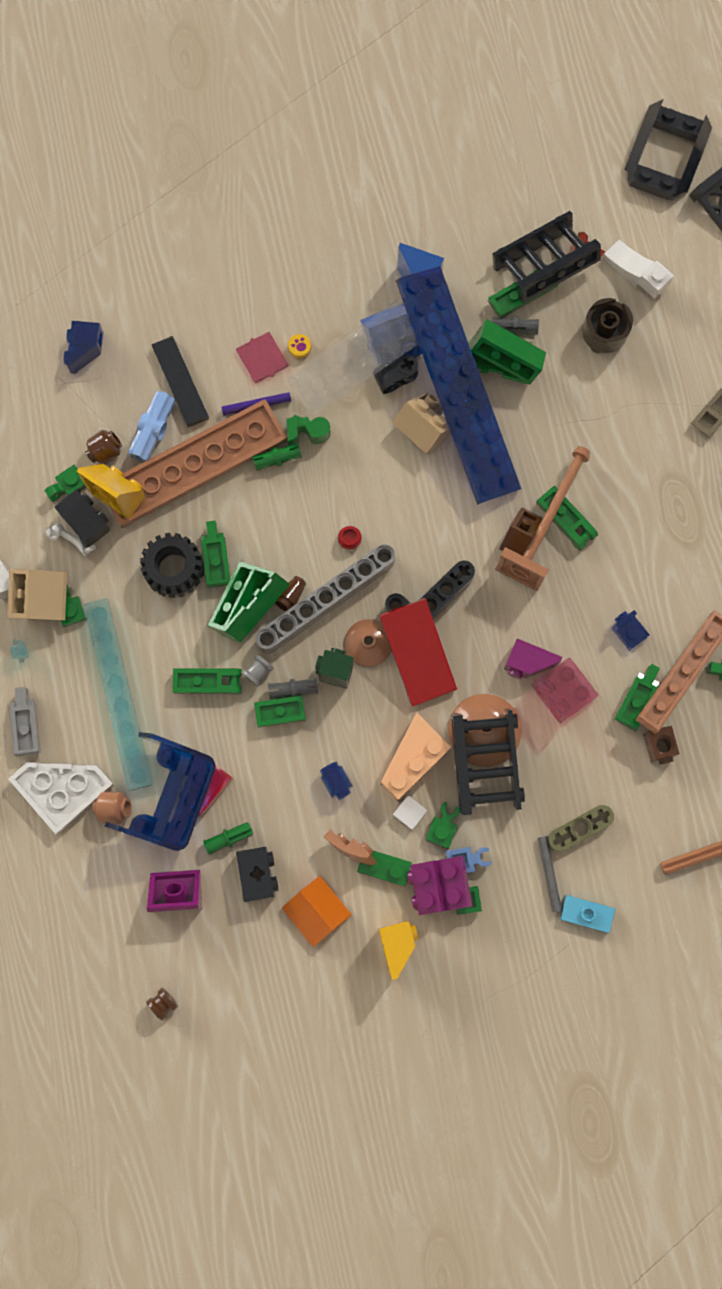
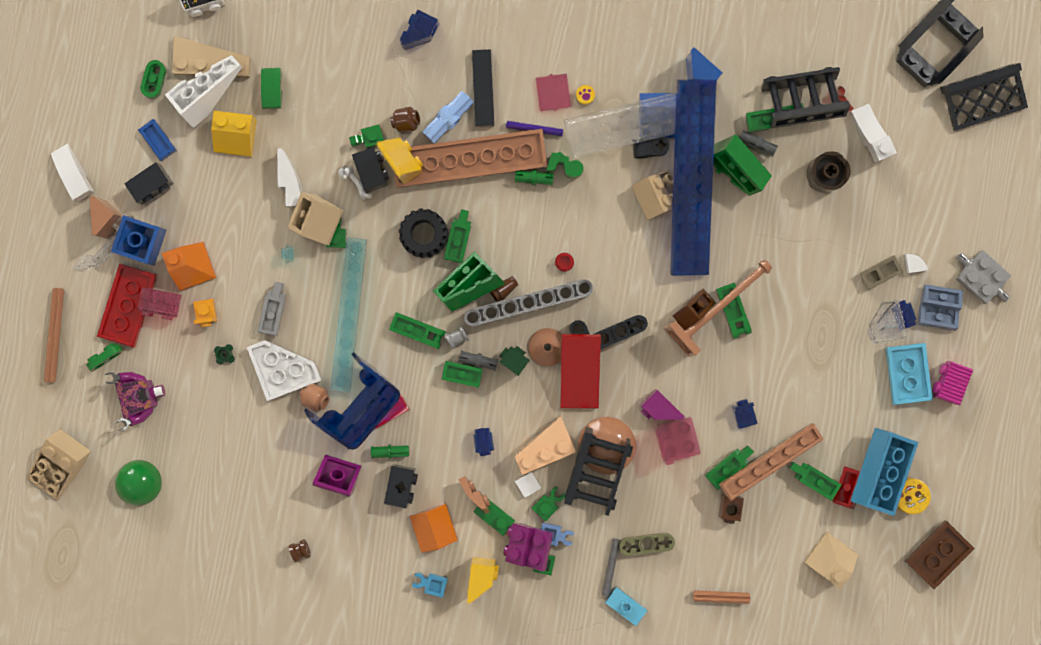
camera: 20 degrees right, 10 degrees up
none -> dark azure plate [412,572,448,598]

